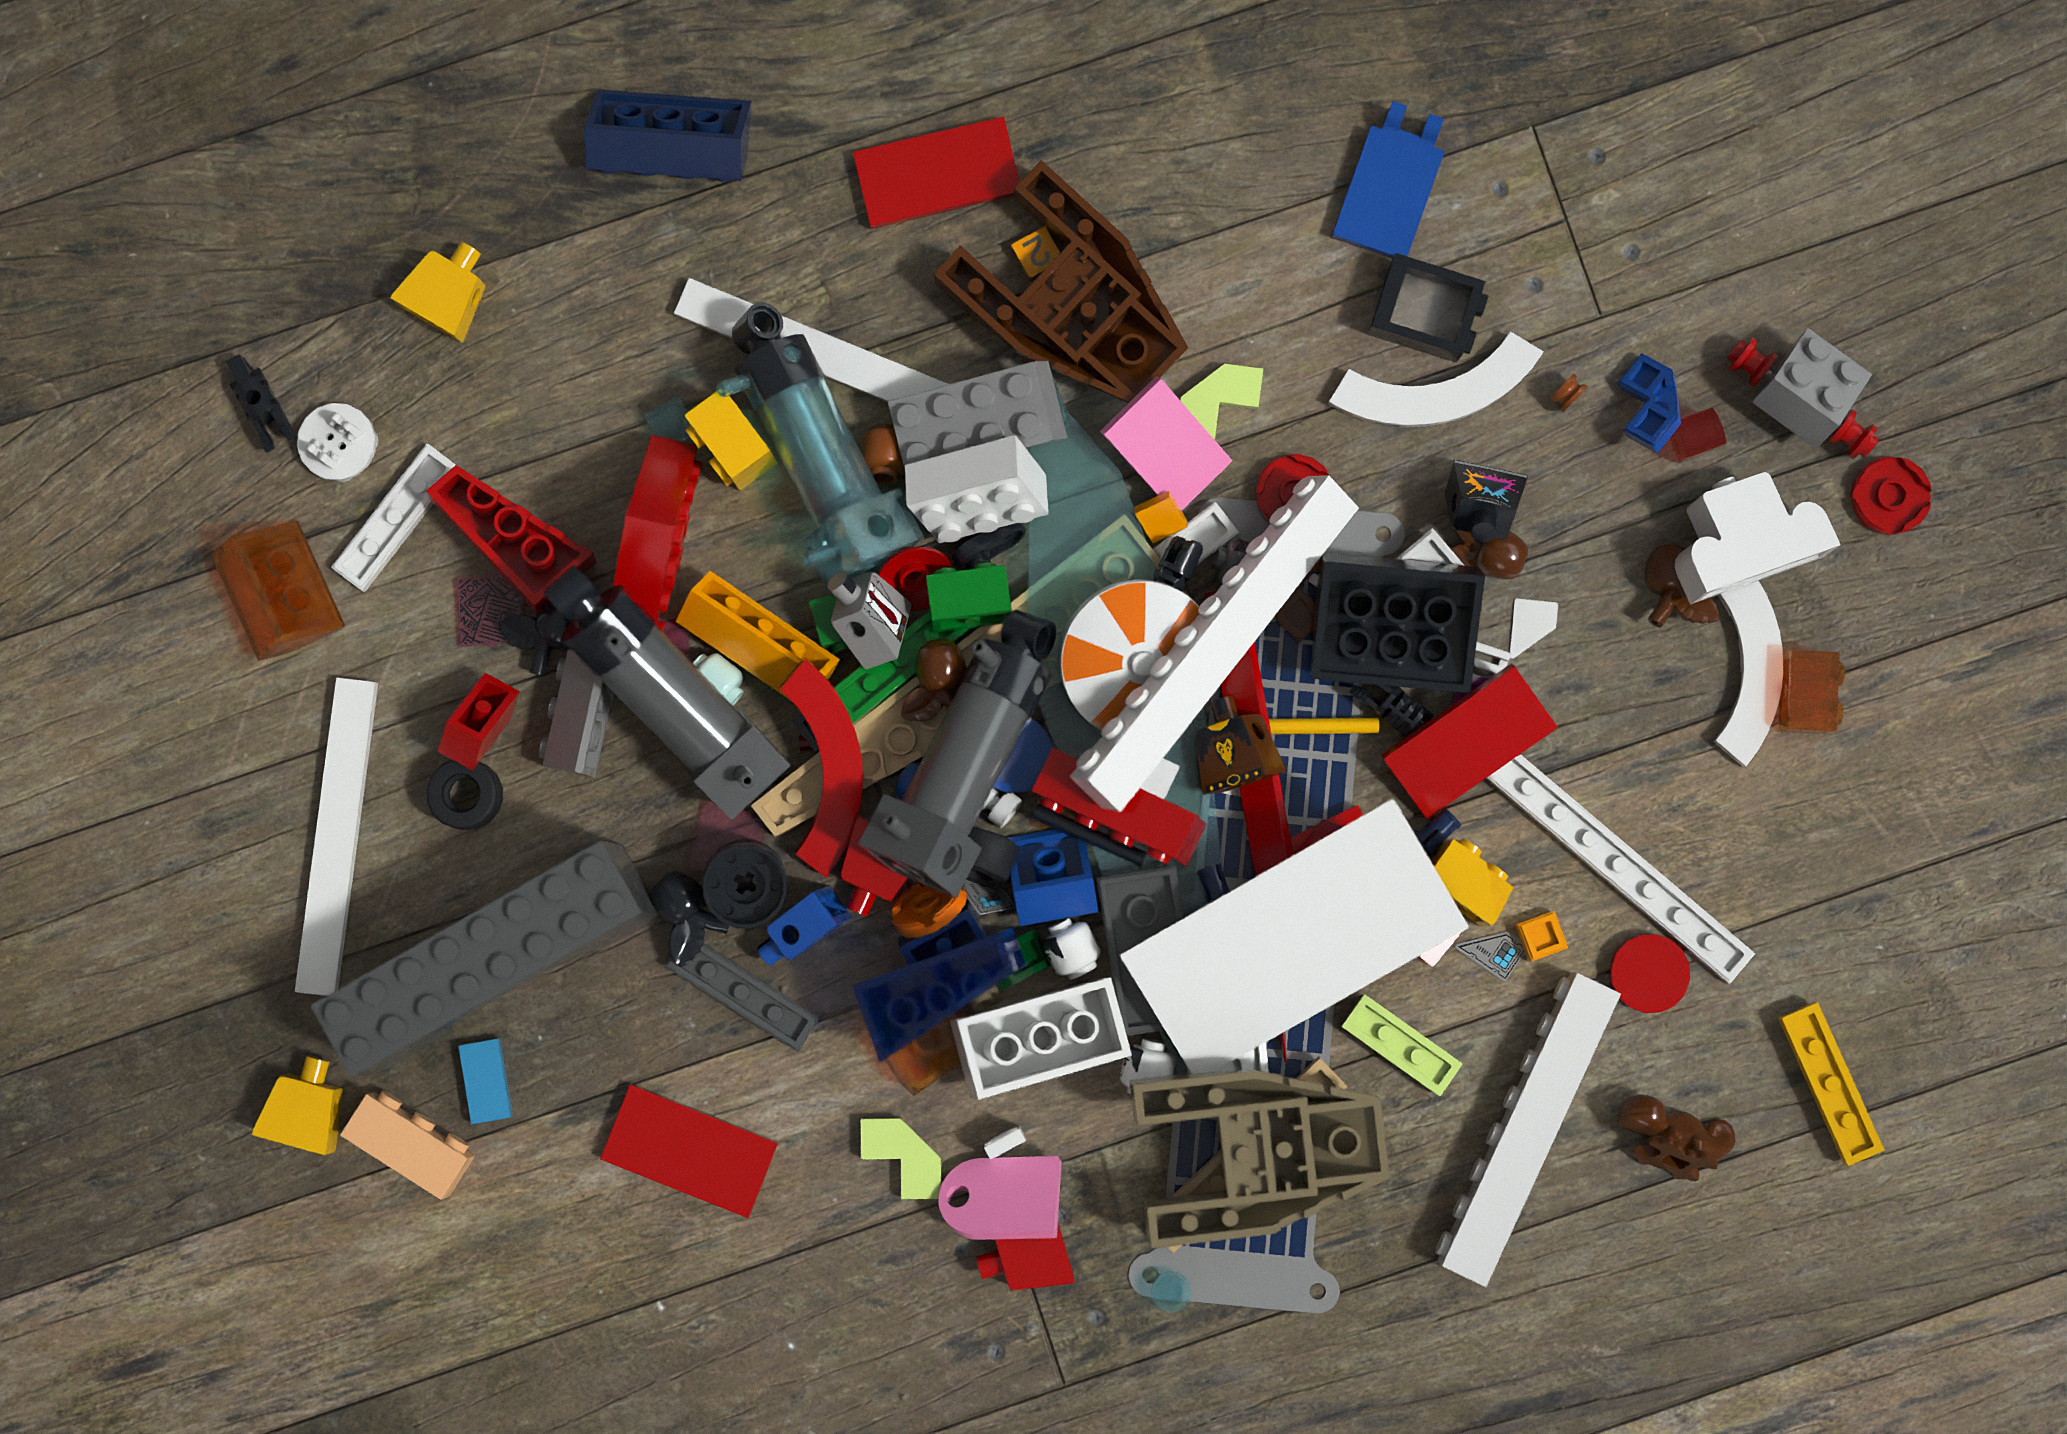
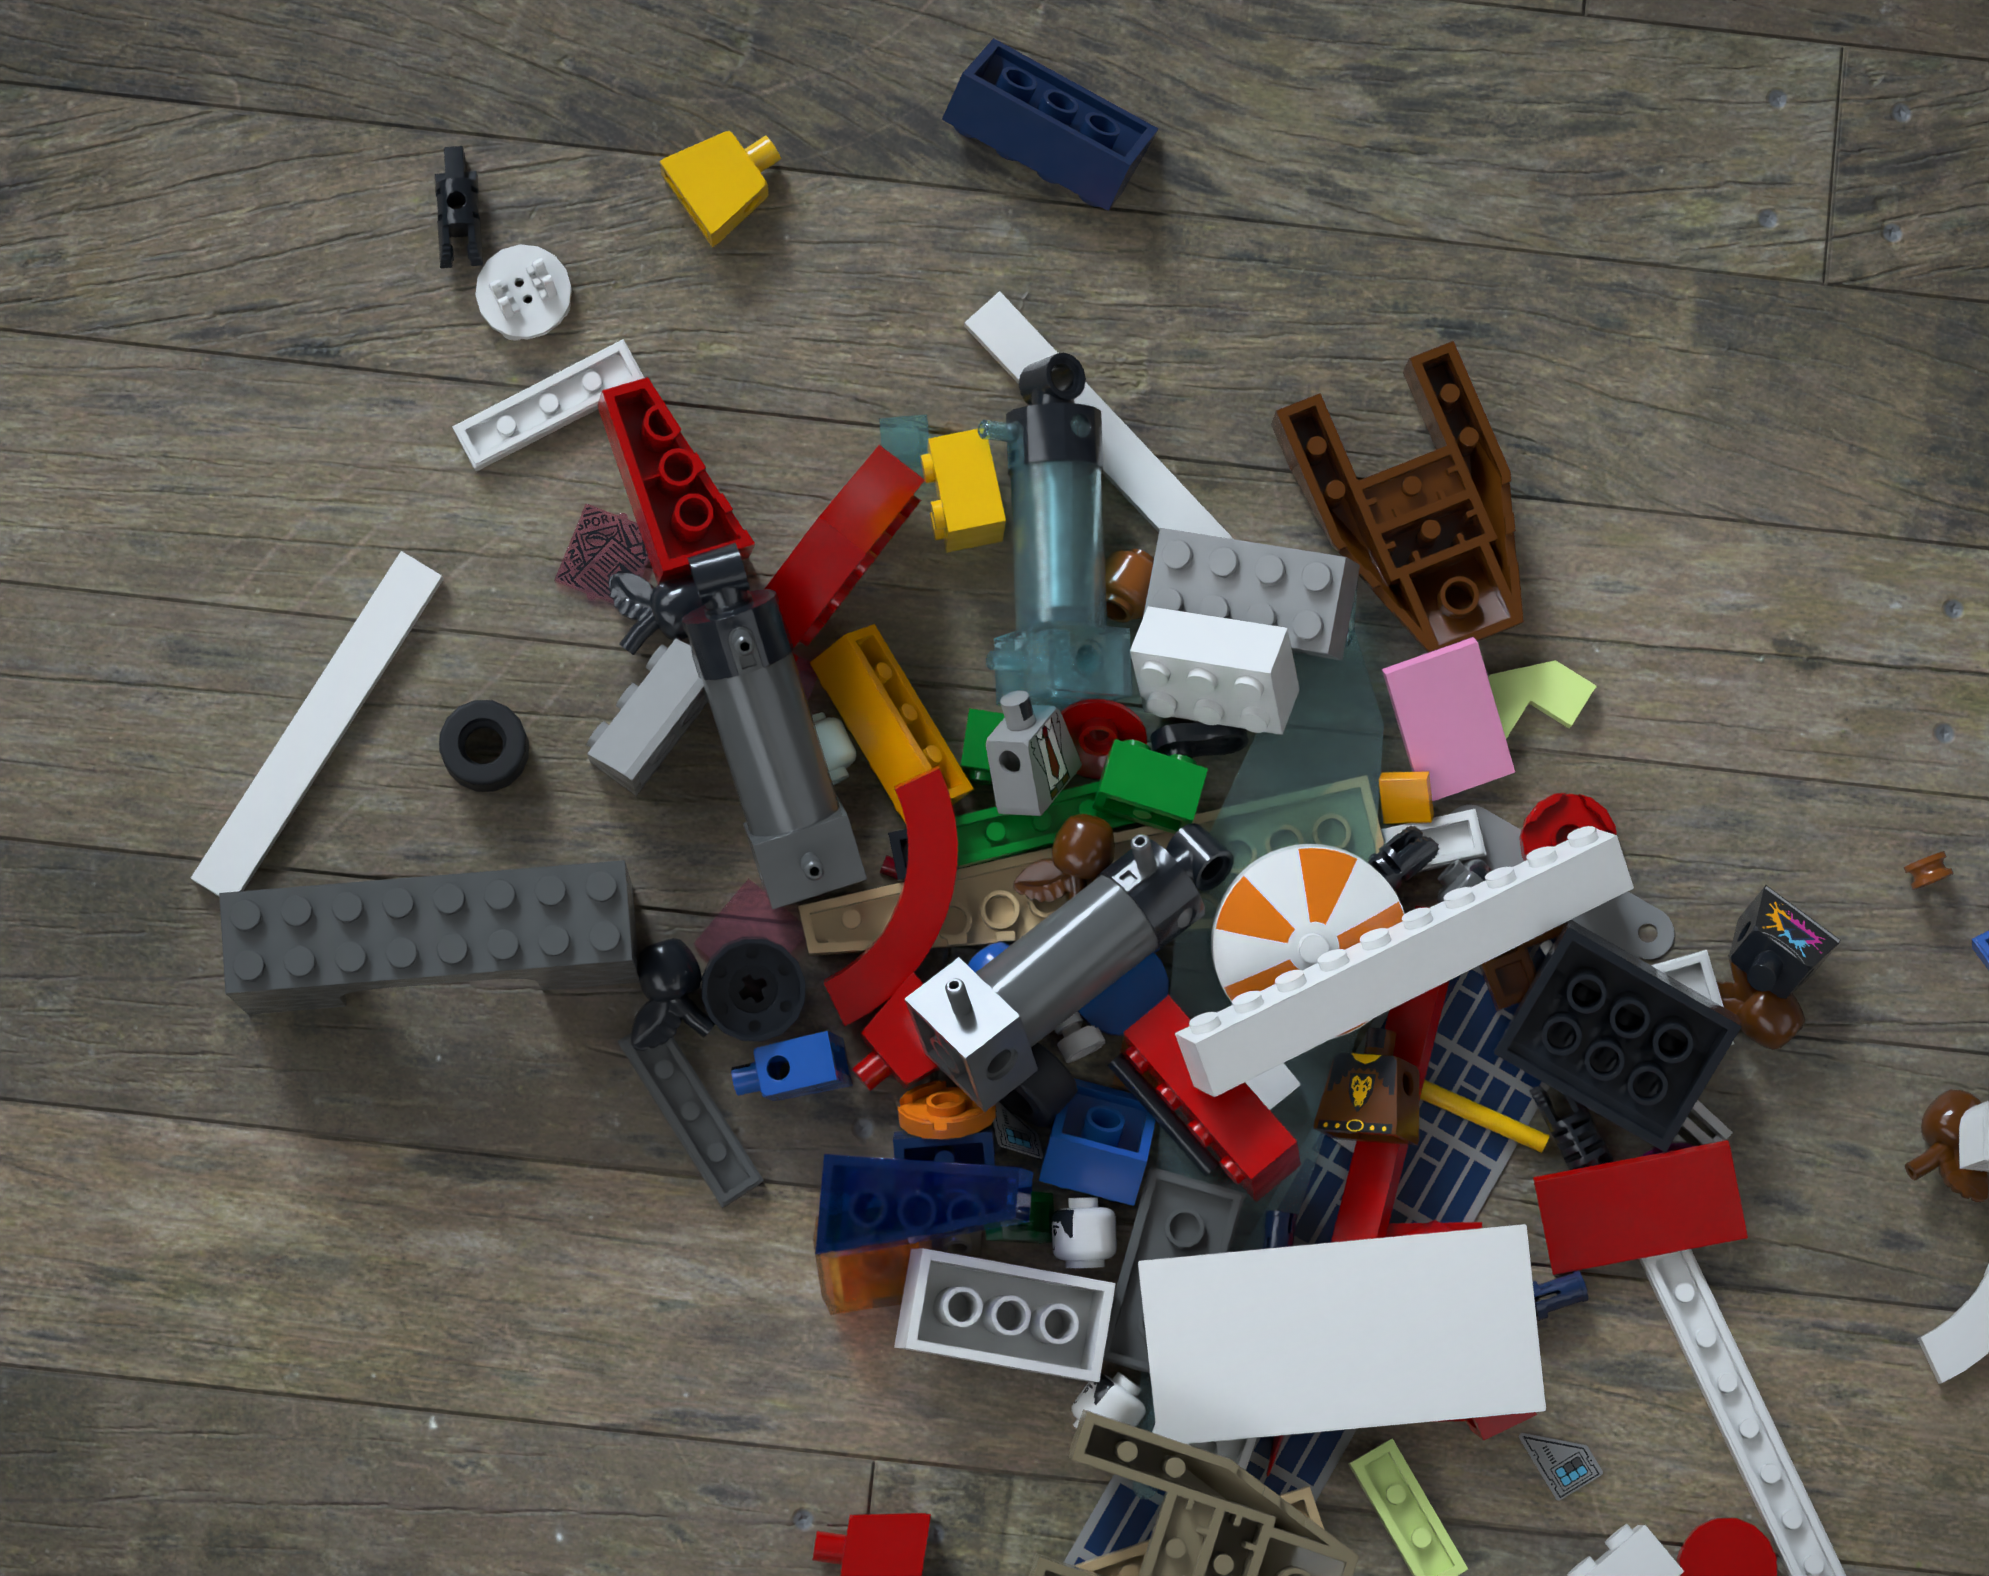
camera: 10 degrees right, 5 degrees down
clear orange slope [211,521,345,661] -> none
yellow torso [252,1055,343,1155] -> none
light nougat brick [340,1090,475,1200] -> none
red brick [438,673,520,771] -> none
dark azure tile [458,1038,513,1125] -> none
red tile [600,1084,779,1218] -> none
red tile [853,117,1020,229] -> none
yellowish green tile [861,1118,942,1199] -> none
bright pink tile [938,1156,1062,1240] -> none
white tile [984,1125,1026,1160] -> none
light orange tile [1011,226,1060,281] -> none
white tile [1328,331,1544,427] -> none
blue tile [1331,101,1445,259] -> none
window [1368,253,1488,363] -> none
yellow slope [1430,838,1514,927] -> none
white sticker [1510,598,1558,659] -> none
light orange tile [1515,911,1568,962] -> none

